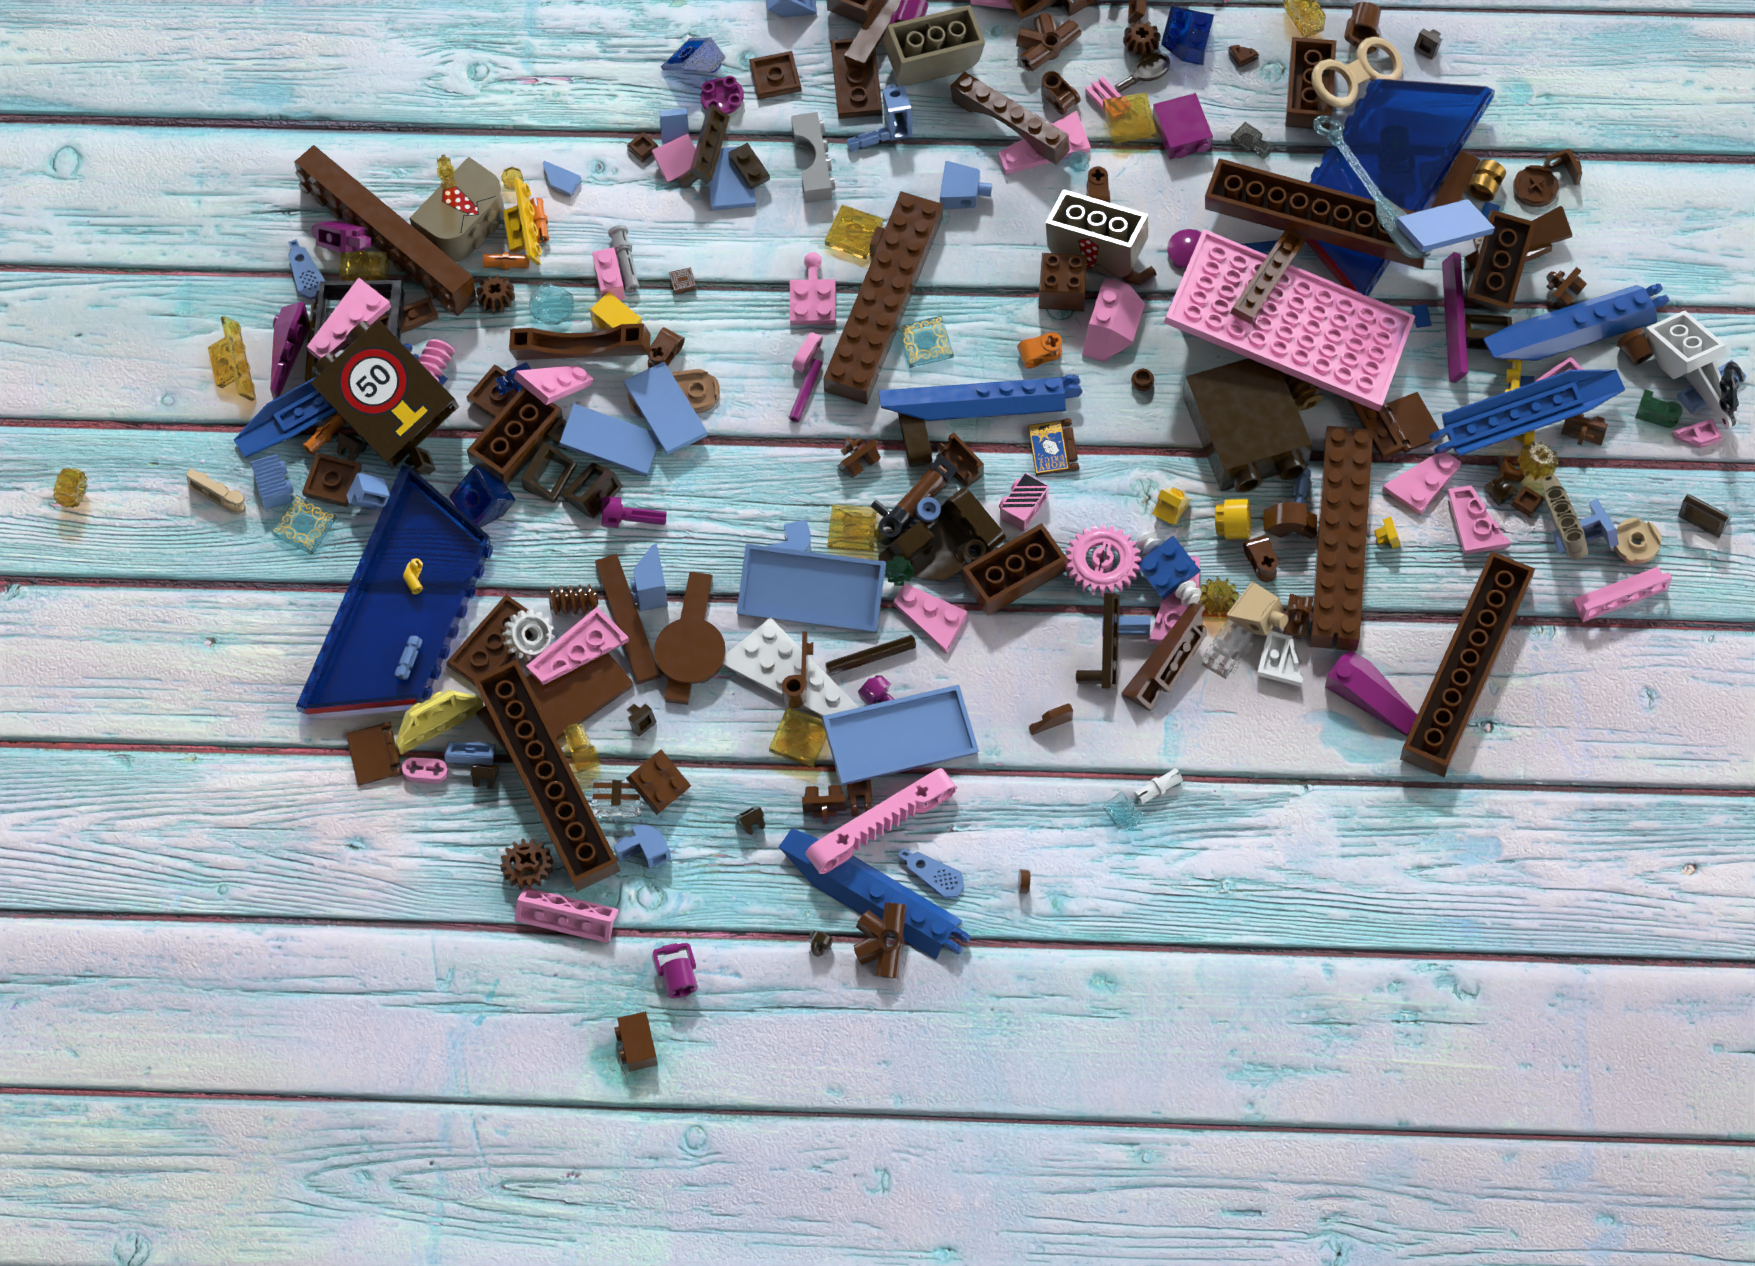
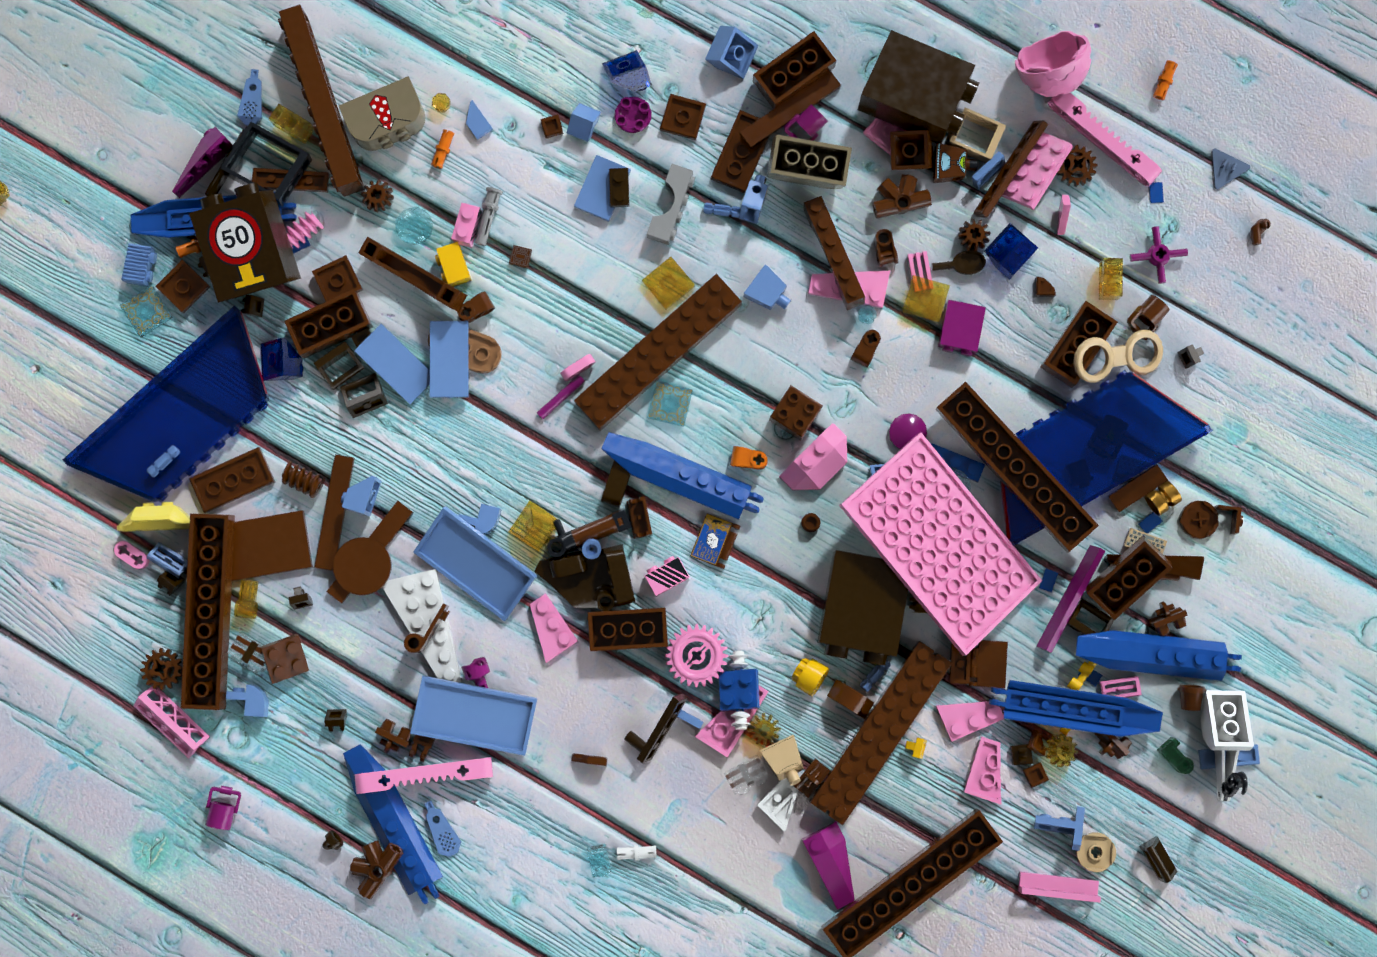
camera: 30 degrees right, 20 degrees up
tan hinge [186,468,246,514] -> none
clear yellow bracket [208,316,256,401] -> none
bright pink wing [307,278,391,360] -> none
magenta hinge [311,220,371,252] -> none
medium blue piece [346,473,390,510] -> none
reddish brown piece [346,721,402,786] -> none
yellow arm [403,558,423,594] -> none
clear yellow axle [437,154,456,189] -> none
orange pin [483,252,530,270] -> none
clear blue plate [495,362,531,394] -> none
white gear [502,609,555,662] -> none
yellow bracket [503,178,542,266] -> none
bright pink wing [514,365,594,405] -> none
bright pink wing [526,607,629,685] -> none
magenta piece [600,497,667,529] -> none
reddish brown brick [614,1011,658,1072] -> none
bright pink piece [652,134,696,183] -> none
dark brown piece [679,104,729,188] -> none
clear yellow plate [769,707,827,768] -> none
bright pink plate [790,252,836,325] -> none
dark brown axle [825,635,916,675] -> none
reddish brown hips [837,437,881,478] -> none
reddish brown tile [870,226,884,257] -> none
clear green gear [885,556,914,586] -> none
reddish brown tile [1018,869,1031,894] -> none
dark tan brick [1046,190,1148,277] -> none
reddish brown wedge [1121,603,1207,711] -> none
reddish brown arm [1122,266,1157,285] -> none
yellow brick [1152,487,1192,525] -> none
plate [1230,228,1306,324] -> none
clear smoke plate [1231,122,1270,159] -> none
reddish brown piece [1243,535,1278,582] -> none
clear light blue piece [1313,115,1432,258] -> none
tile [1395,199,1495,252] -> none
dark tan piece [1541,475,1588,560] -> none
bright pink tile [1672,418,1722,448] -> none

